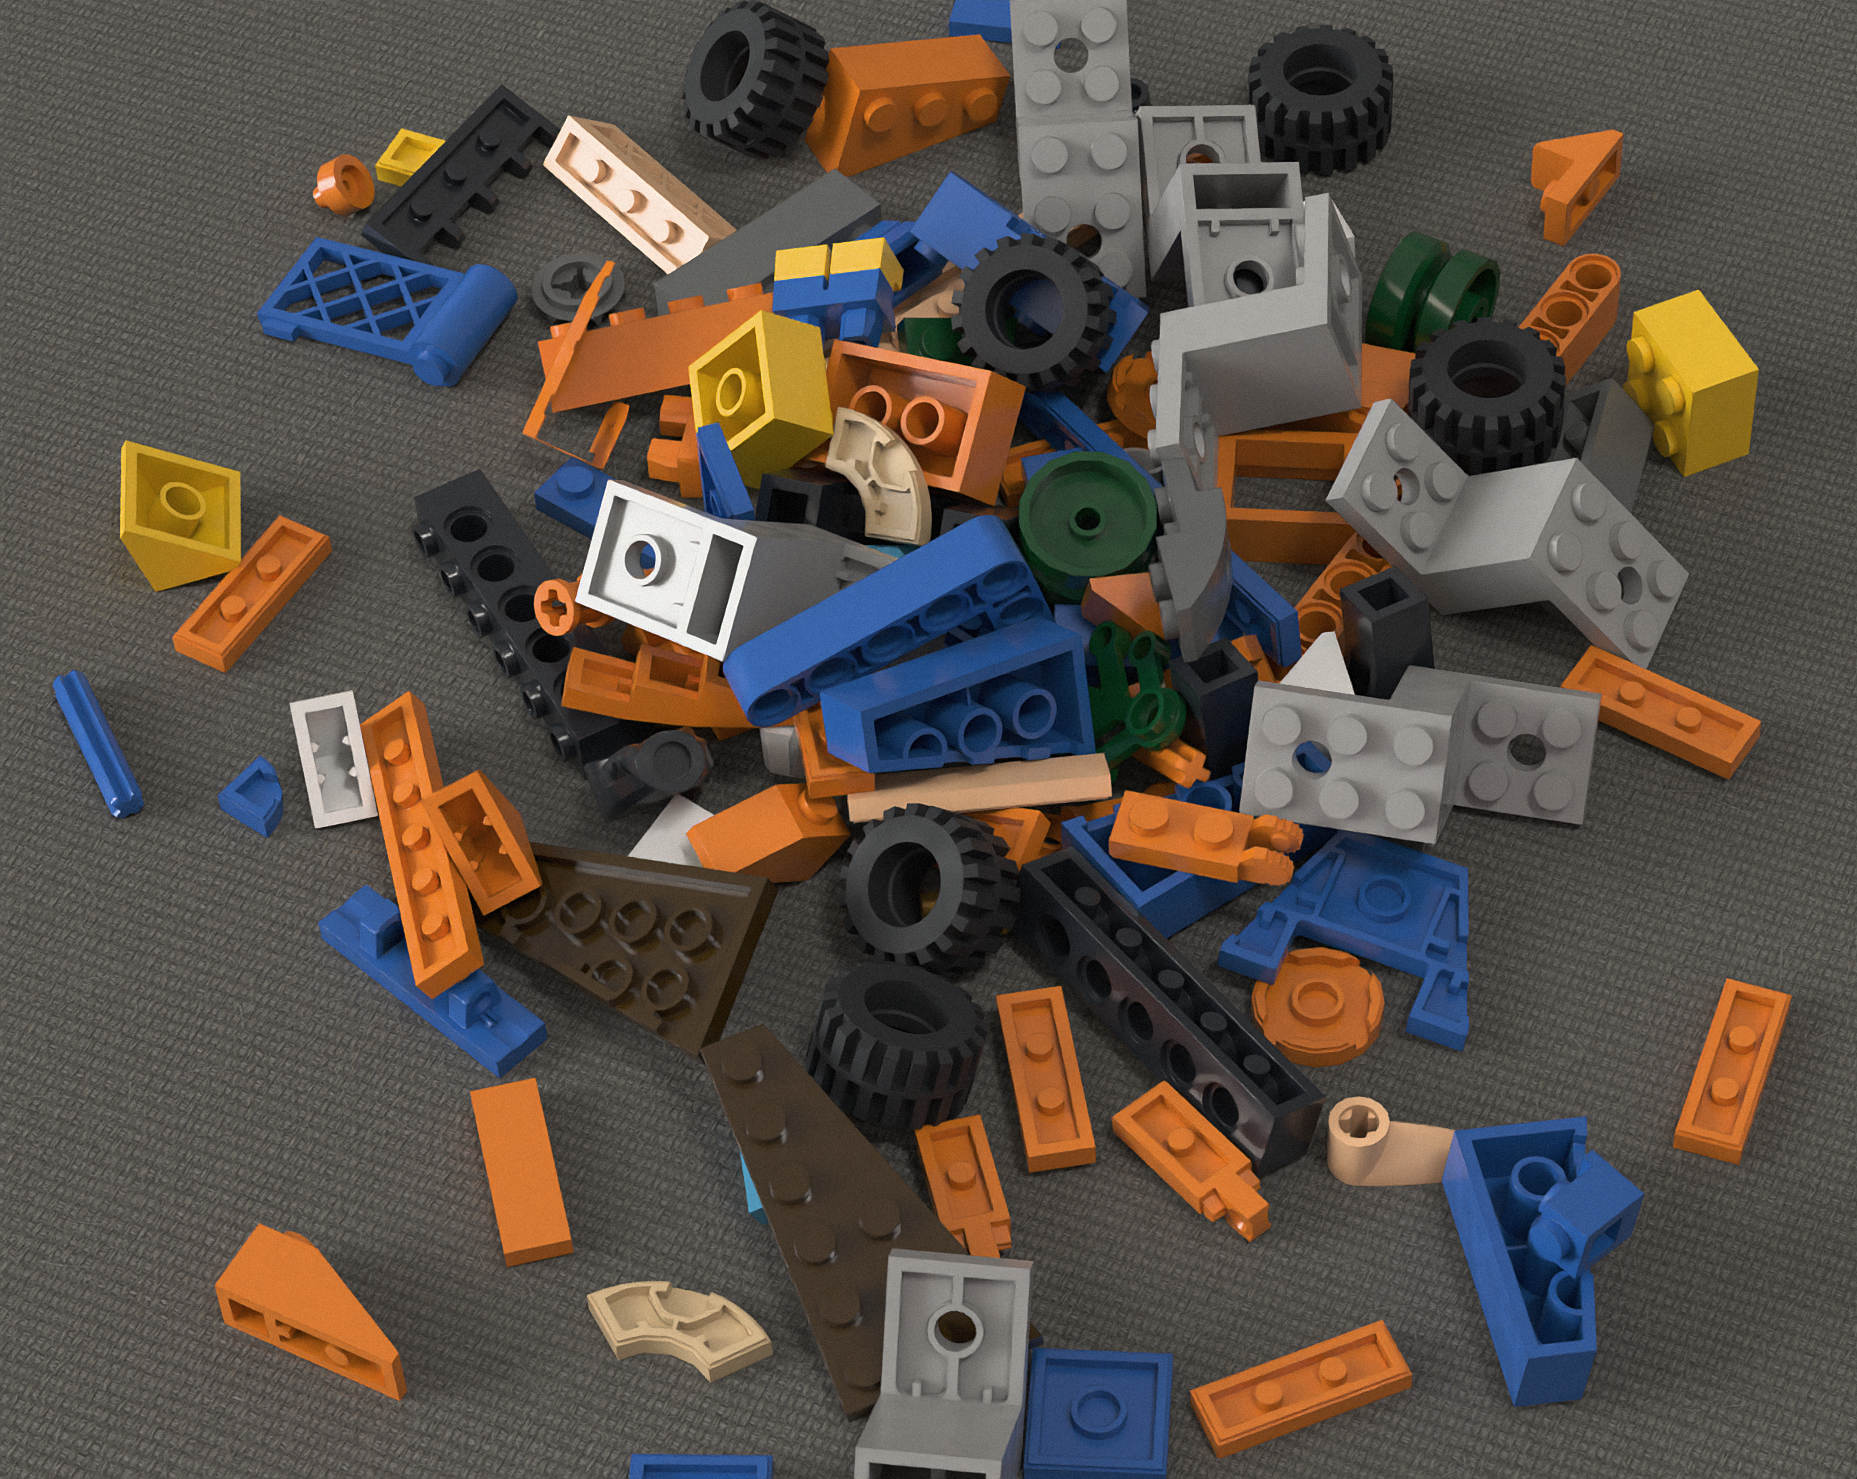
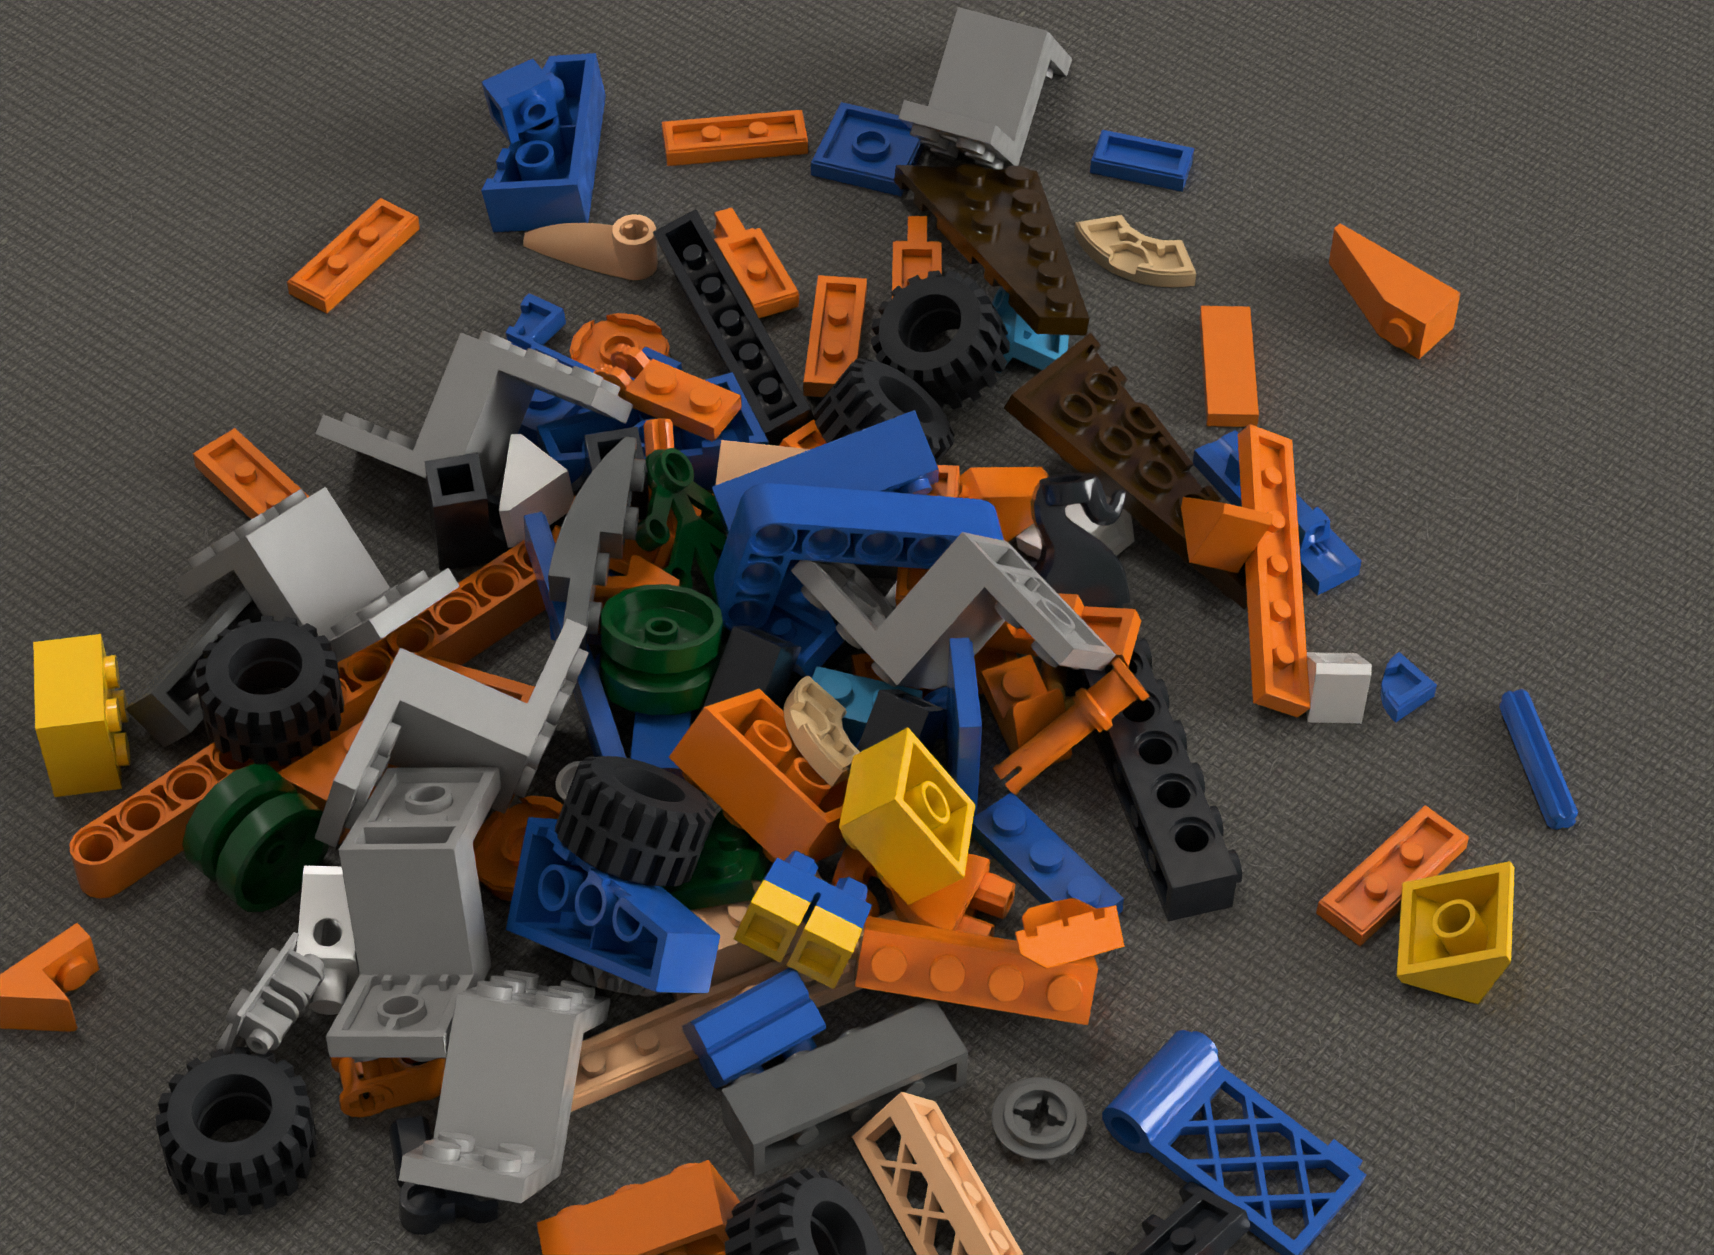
camera: 170 degrees left, 0 degrees up
none -> light grey hinge [215,932,325,1055]

